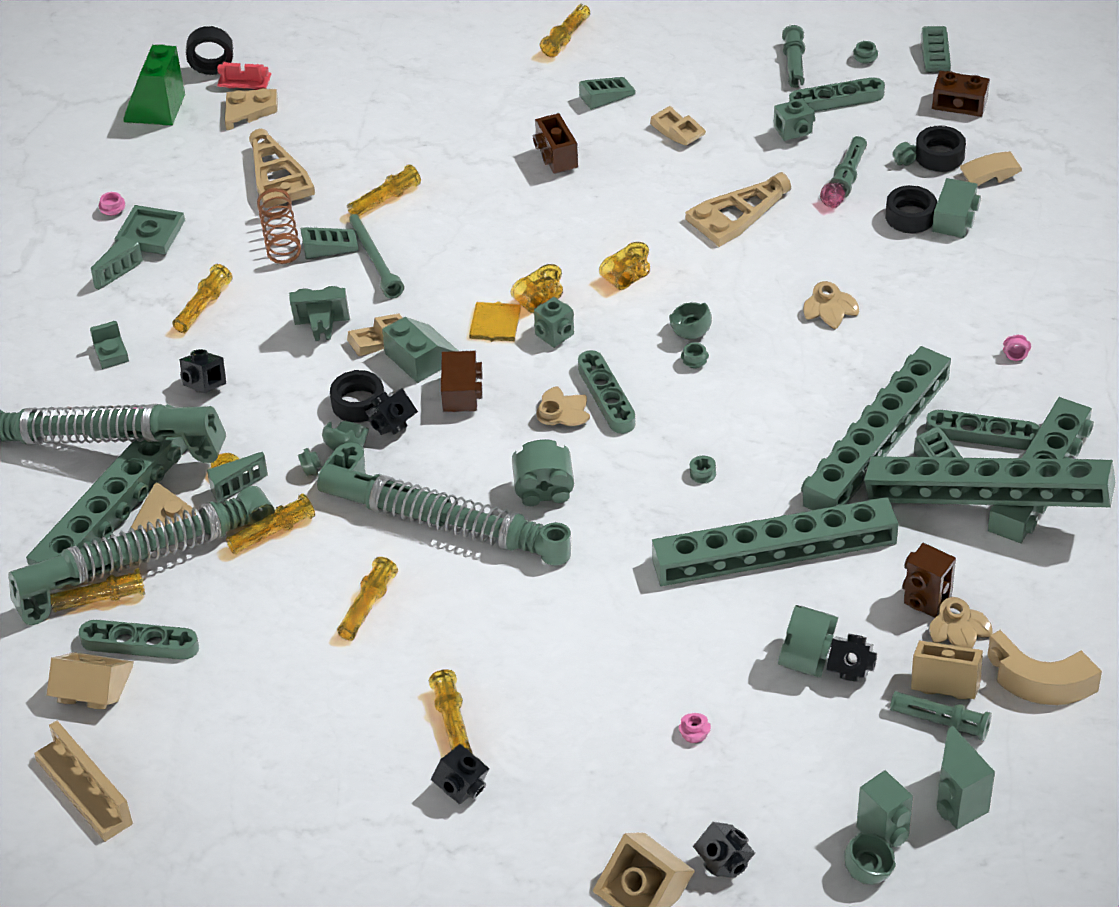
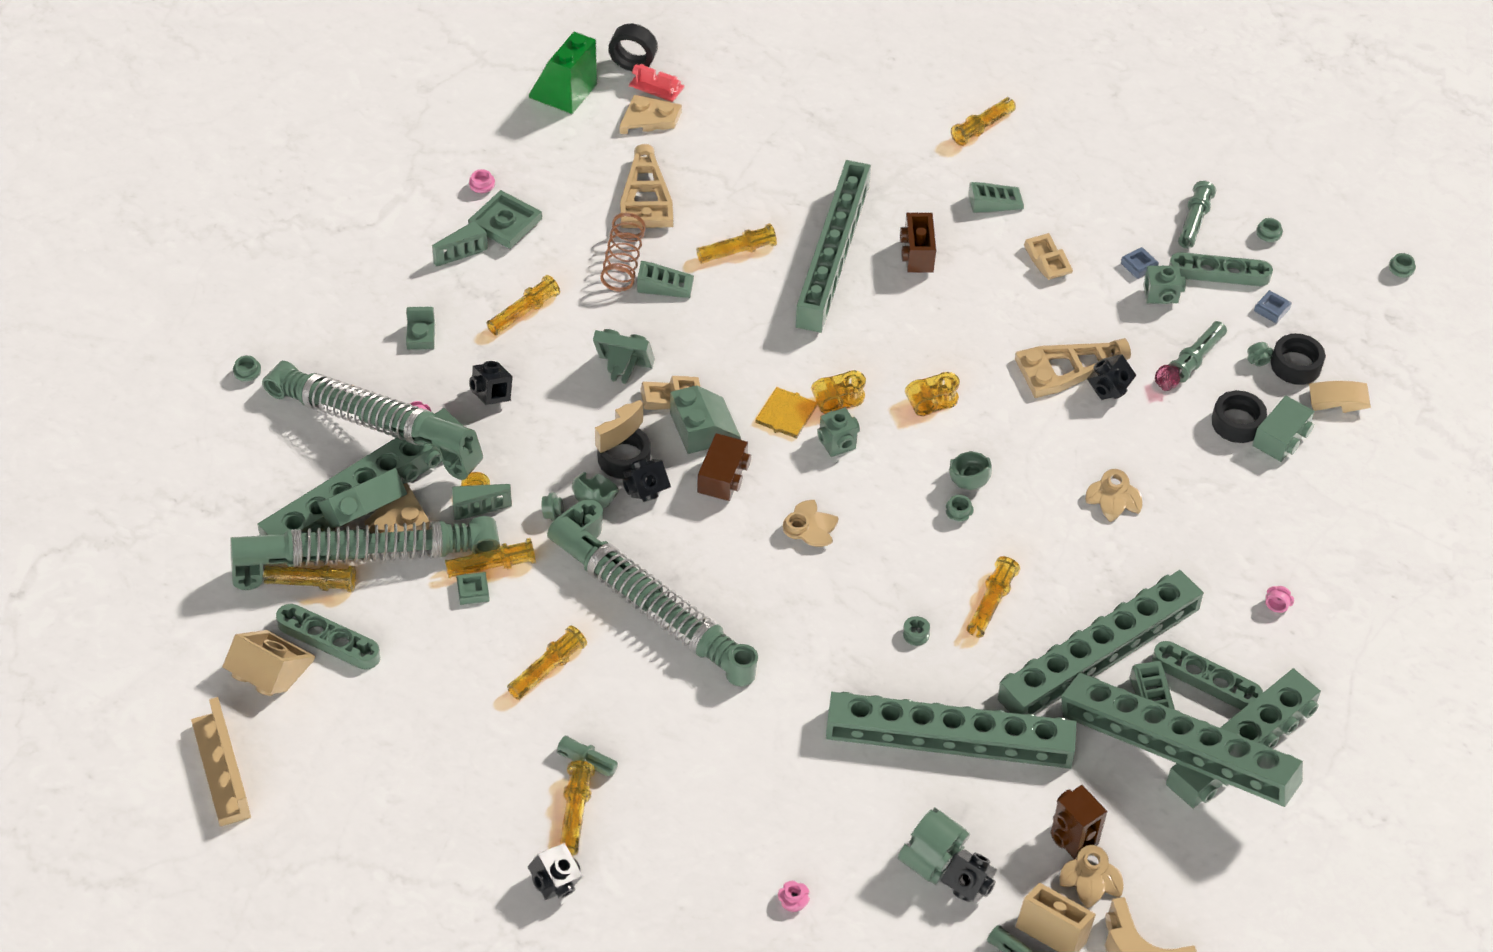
camera: 15 degrees right, 5 degrees up
sand green piece [349,214,404,299] -> none
sand green brick [512,439,574,506] -> none
sand green beam [578,350,635,434] -> none
sand green slope [921,26,951,72] -> none
reddish brown brick [932,71,990,117] -> none
none -> sand green slope [318,468,407,529]
none -> sand green tile [456,572,490,605]
none -> sand green axle [557,735,618,777]
none -> tan slope [595,400,643,453]
none -> sand green brick [795,160,871,333]
none -> clear yellow pin [966,556,1021,638]
none -> black brick [1087,354,1136,400]
none -> sand blue tile [1121,247,1159,279]
none -> sand blue tile [1254,290,1292,324]
none -> sand green plate [1389,253,1416,277]

